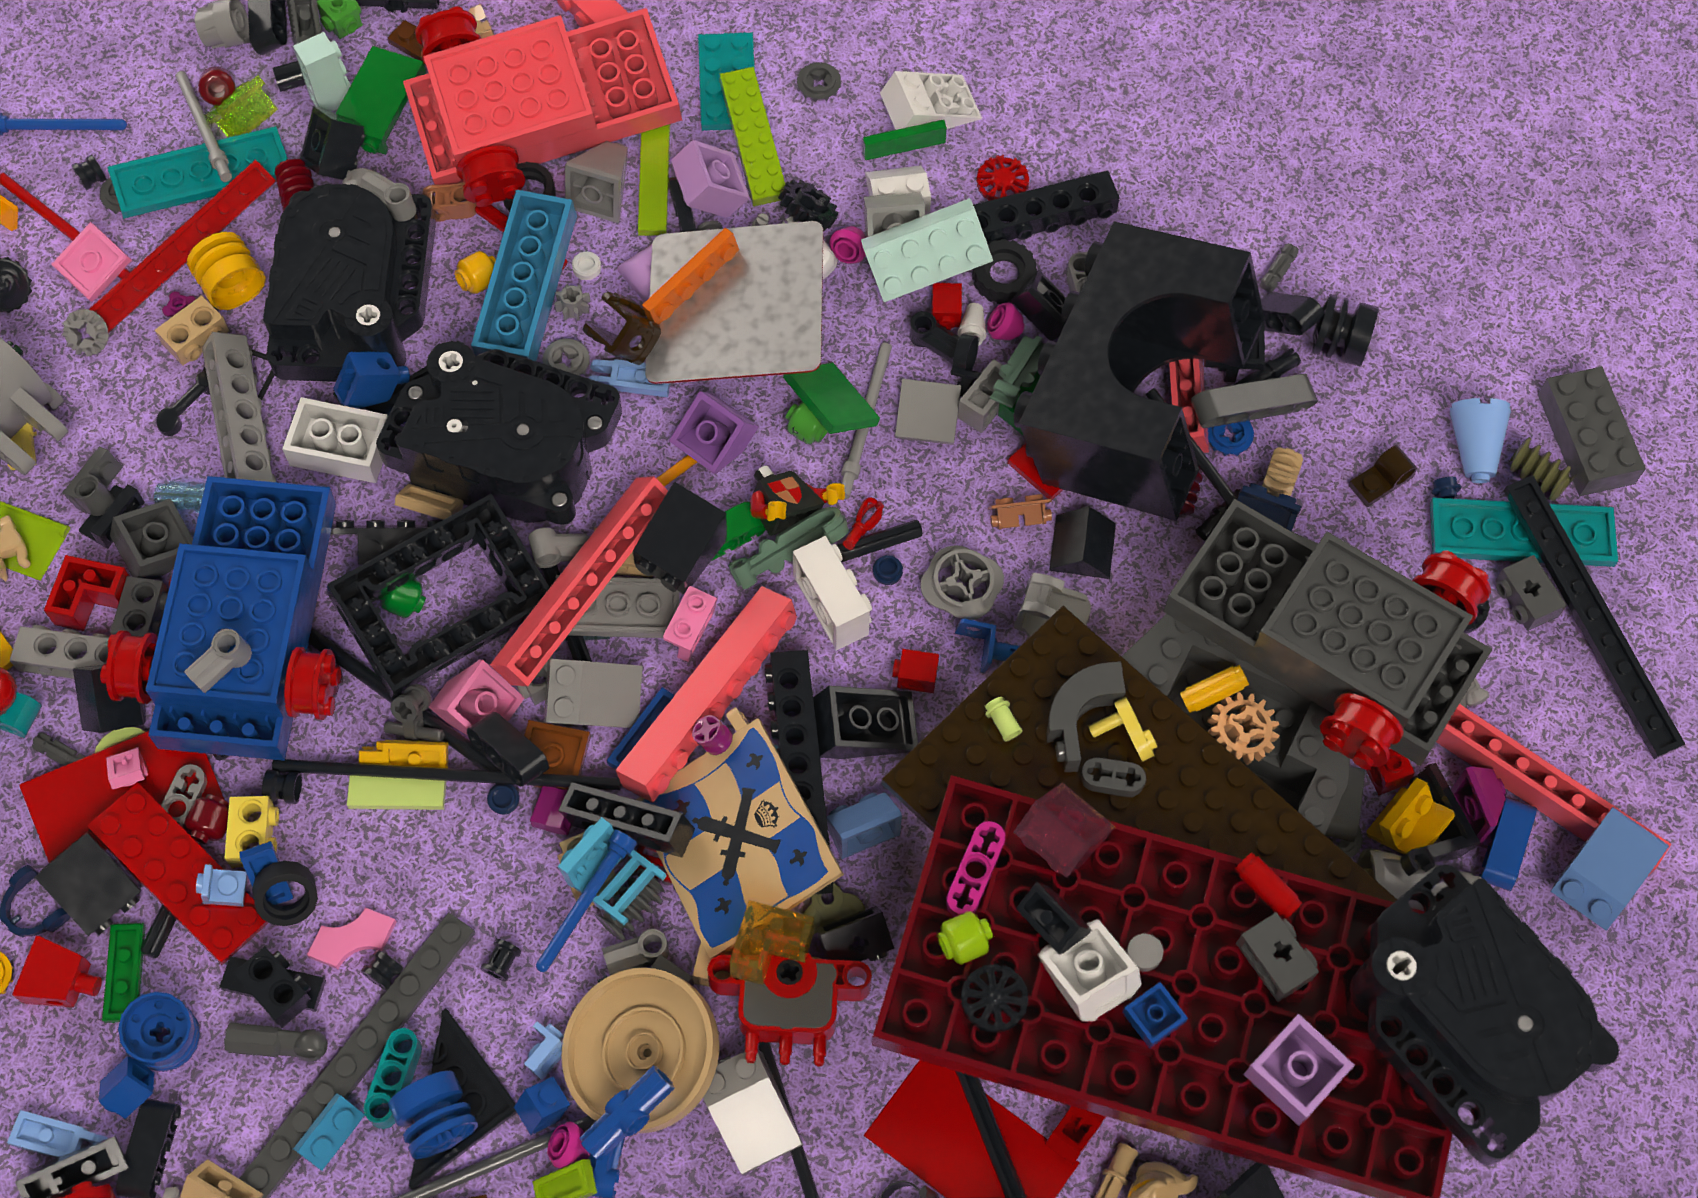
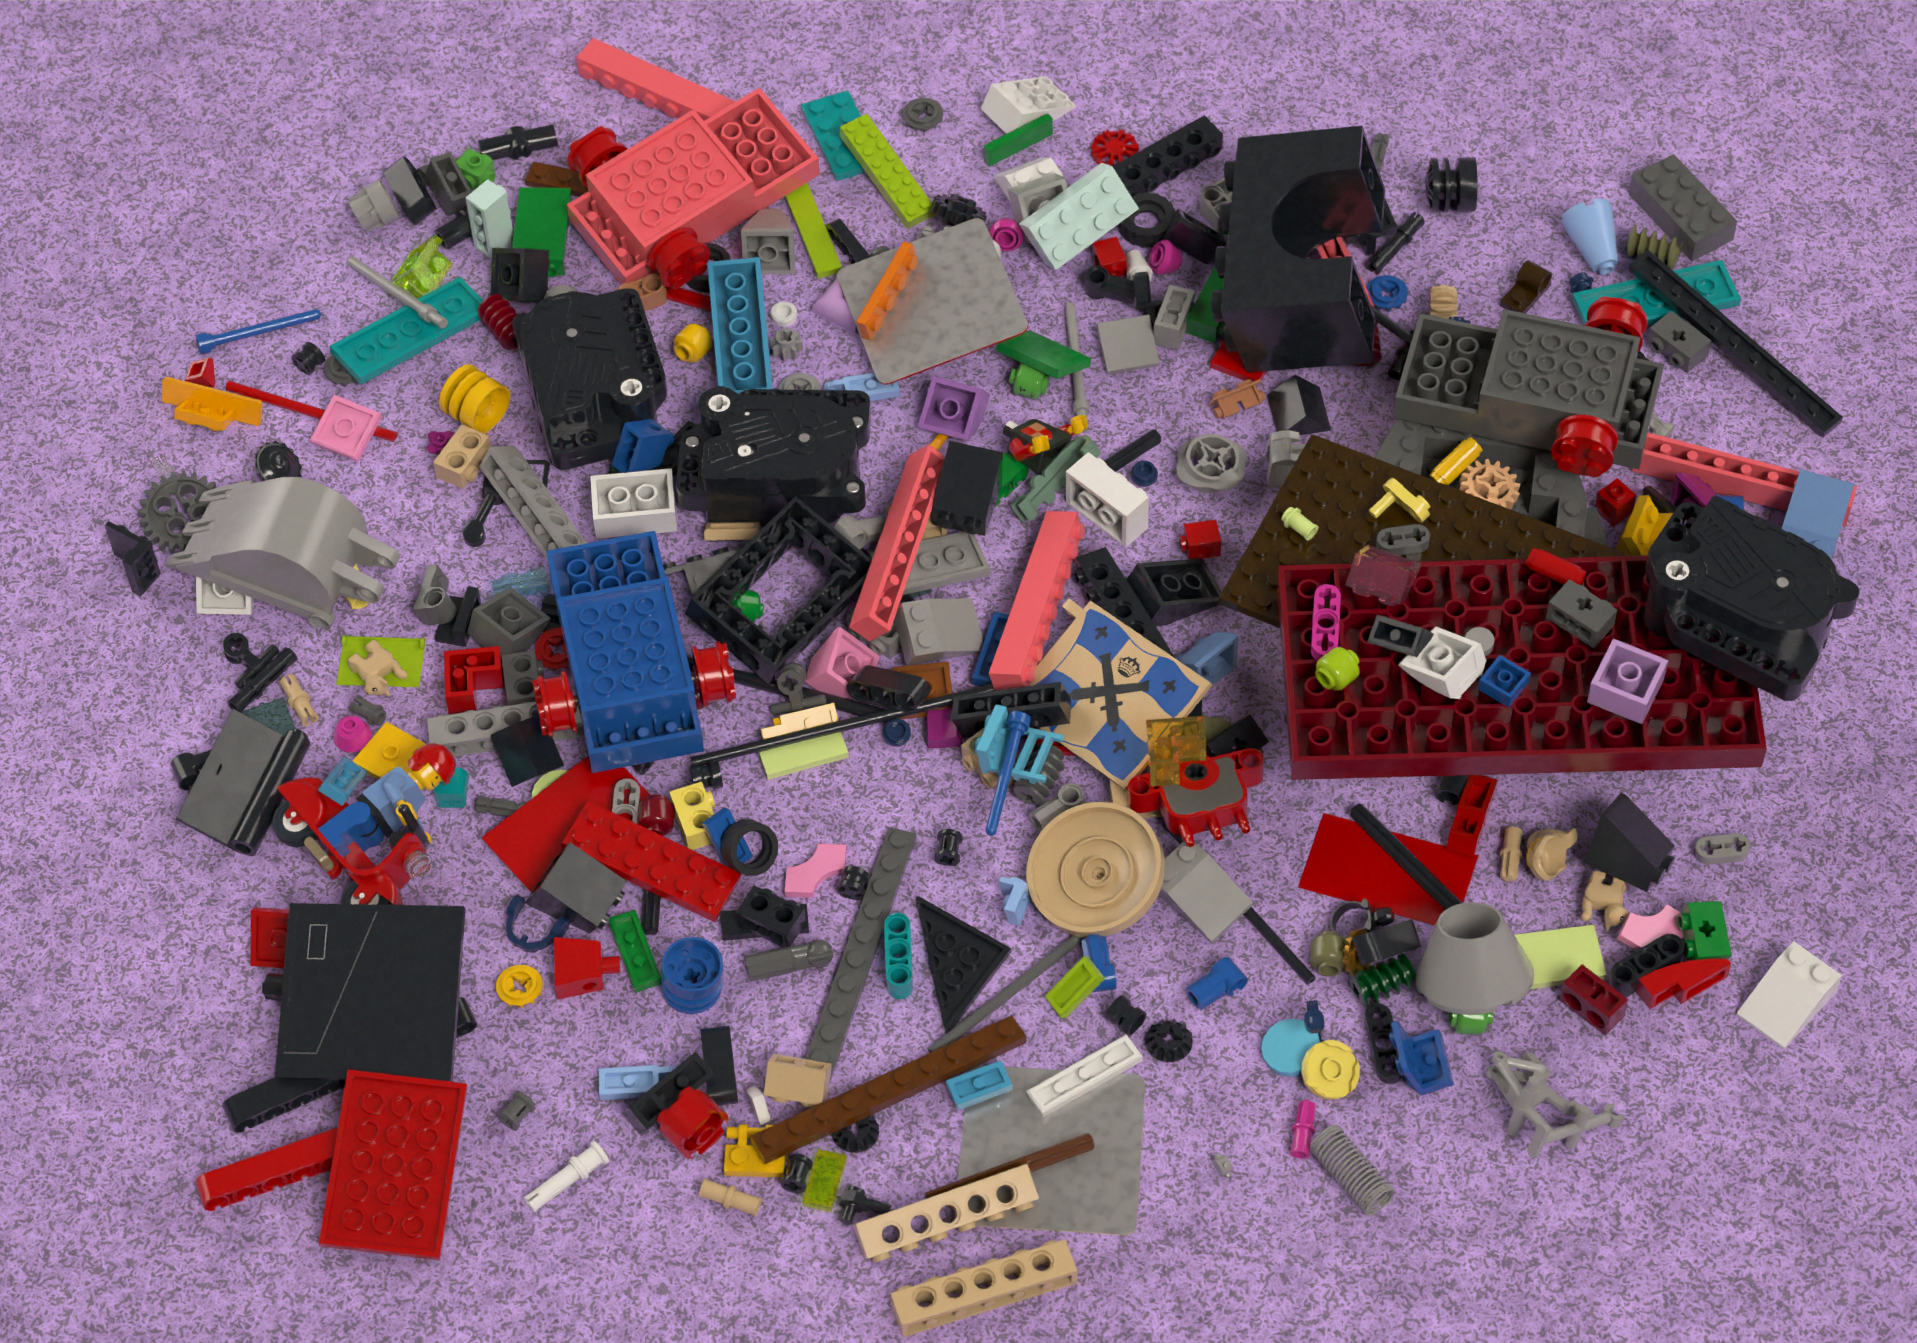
camera: 15 degrees left, 10 degrees down
light grey gear [61,309,109,357] -> none
red tile [89,159,276,333] -> none
blue brick [98,1055,154,1119] -> none
bright pink bracket [106,748,148,789] -> none
light grey piece [184,629,252,693] -> none
light blue bracket [196,864,247,907] -> none
dark red head [198,66,236,106] -> none
dark azure plate [293,1093,365,1171] -> none
light grey piece [359,171,416,221] -> none
blue wheel [388,1070,478,1159] -> none
blue brick [514,1076,570,1135] -> none
dark pink cone [548,1121,590,1168] -> none
blue piece [580,1065,675,1161] -> none
dark brown piece [582,291,661,365] -> none
bright pink bracket [663,586,717,662] -> none
lavender brick [671,140,750,217] -> none
magenta wheel [692,715,733,755] -> none
red piece [843,497,884,550] -> none
blue bracket [955,619,1021,674] -> none
black wheel [961,964,1029,1033] -> none
sand green piece [990,336,1044,408] -> none
dark grey arch [1046,662,1126,773] -> none
dark grey beam [1191,374,1318,428] -> none
black beam [1261,292,1324,336] -> none

